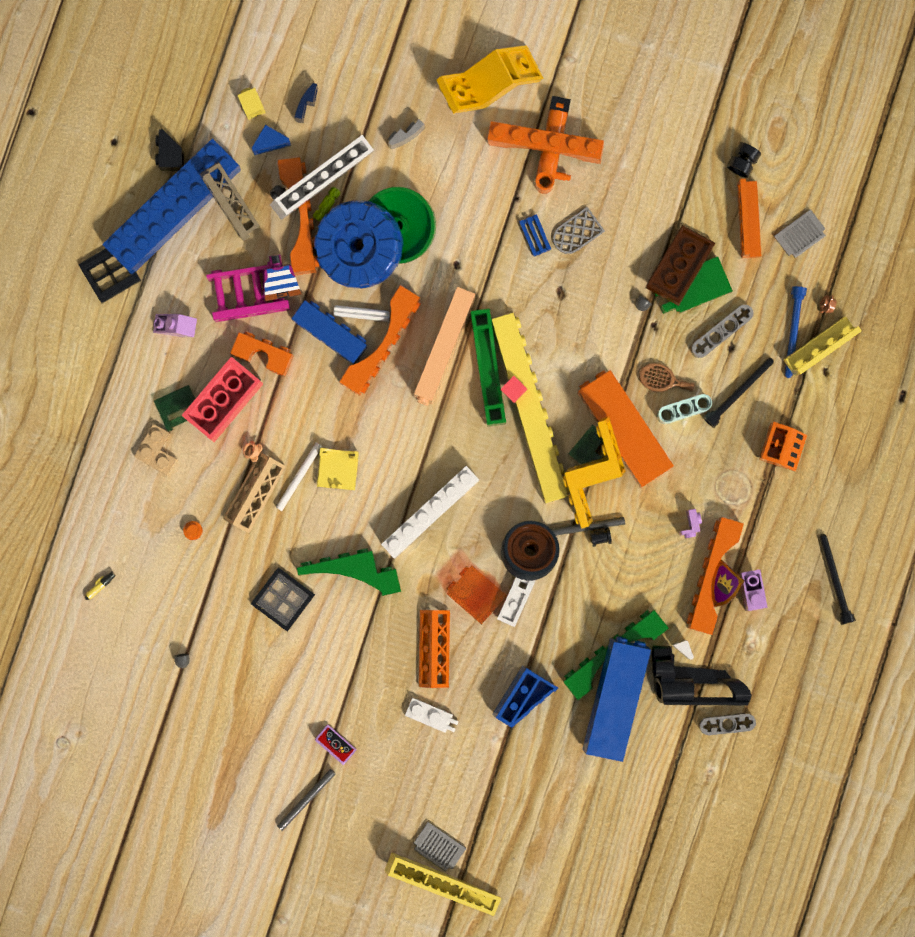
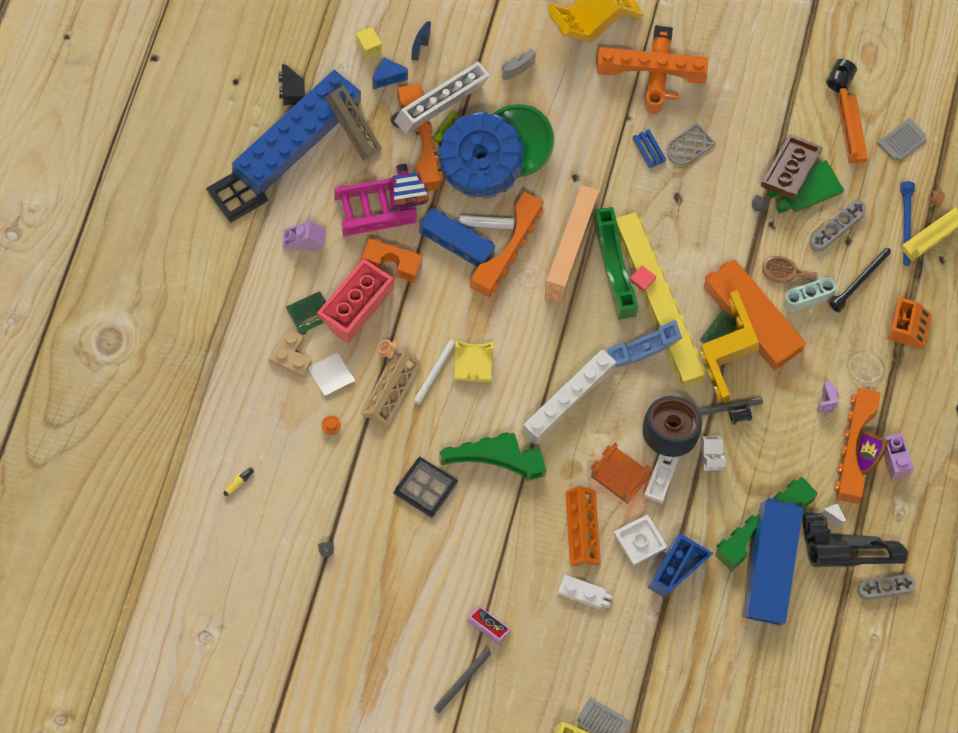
camera: 10 degrees left, 20 degrees down
none -> white sticker [308,353,355,395]
none -> medium blue slope [607,320,682,367]
none -> white plate [613,514,667,567]
none -> white brick [701,436,726,471]

